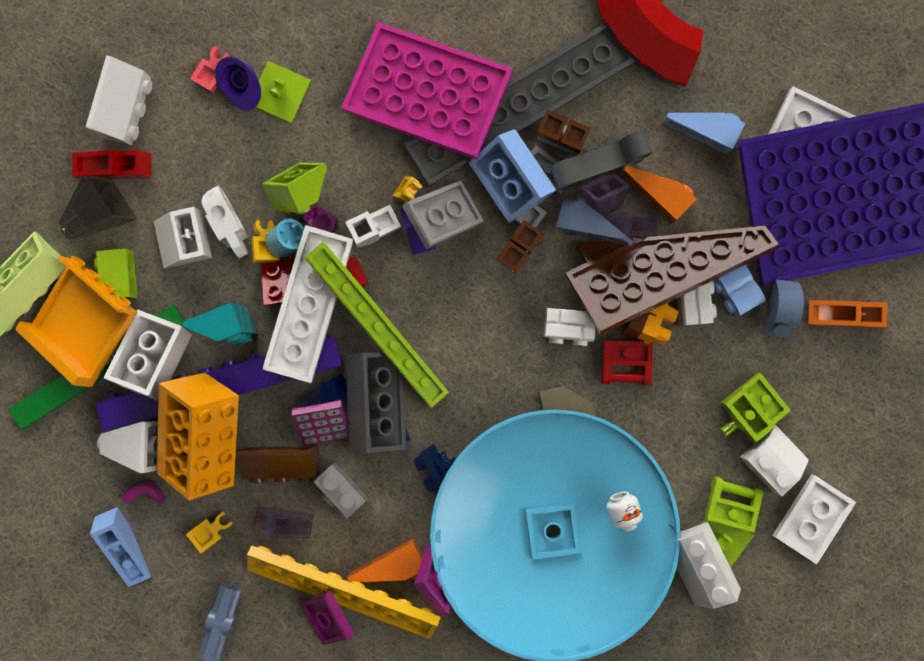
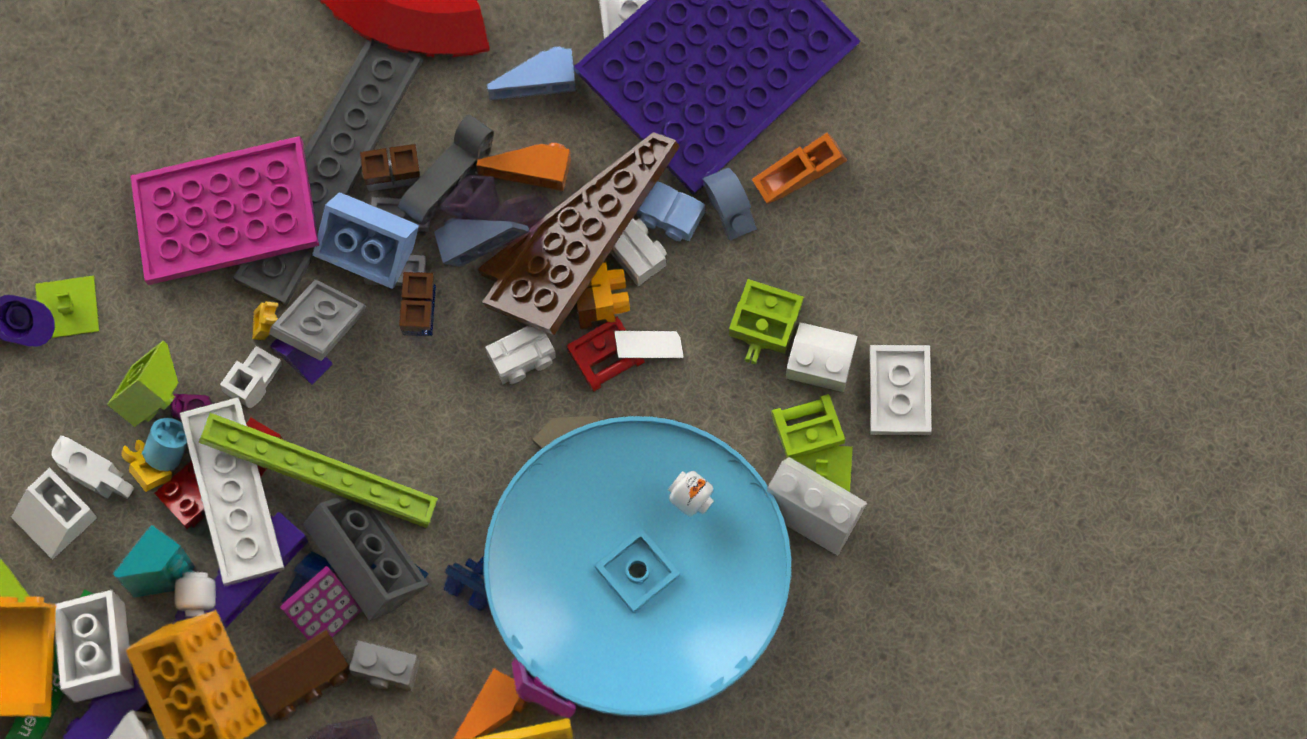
camera: 30 degrees left, 15 degrees down
none -> white head [175,572,215,617]
none -> white sticker [614,331,683,358]

